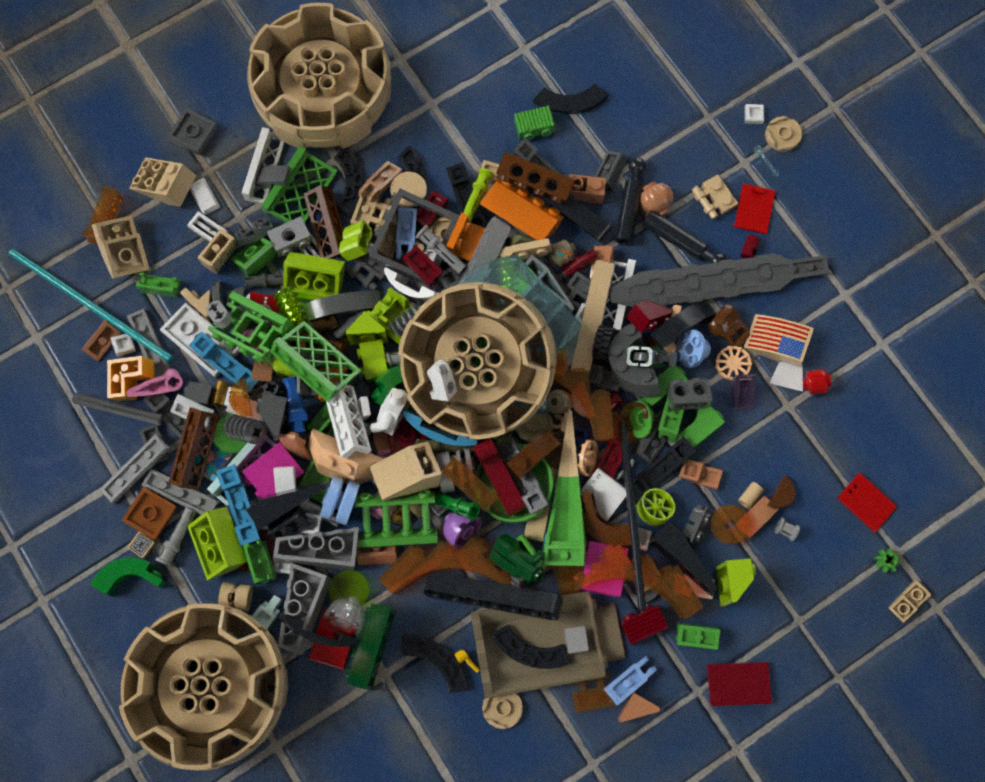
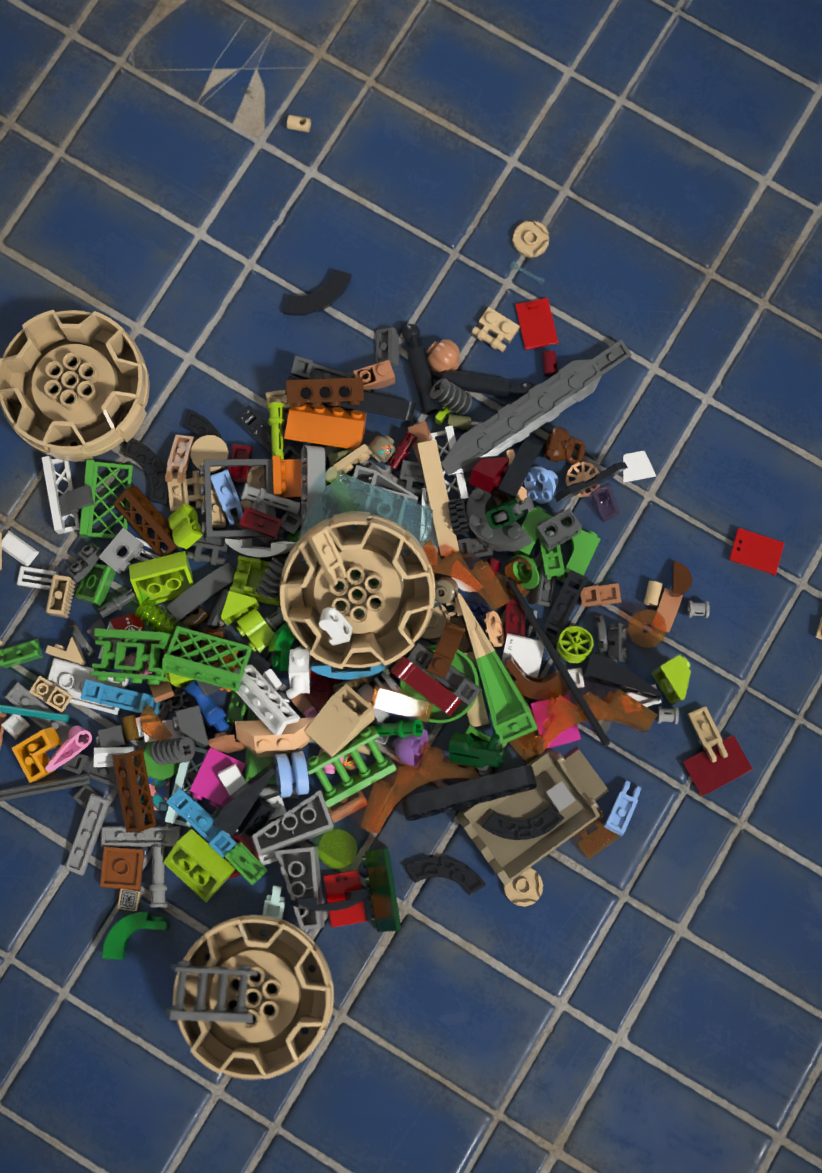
camera: 25 degrees left, 5 degrees up
light grey beam [206,300,232,329] -> none
tan wheel [218,582,253,611] -> none
clear cylinder [324,596,366,634] -> none
yellow hand [455,650,480,673] -> none
bright green brick [514,106,555,140] -> none
nougat slope [617,692,660,723] -> none
dark red brick [620,604,668,645] -> none
bright green hinge [675,621,720,650] -> none
slope [743,314,814,367] -> none
white tile [745,104,764,124] -> none
red head [802,369,832,395] -> none
bright green gear [874,548,901,573] -> none
none -> tan slope [29,676,73,713]
none -> dark grey fence [165,961,258,1023]
none -> tan hinge [307,527,347,586]
none -> dark grey piece [430,378,472,415]
none -> lime tile [435,407,451,426]
none -> olive piece [447,414,483,431]
none -> black tile [554,462,628,502]
none -> dark grey tile [594,615,607,653]
none -> light grey bush [657,706,679,725]
none -> tan hinge [688,706,728,763]

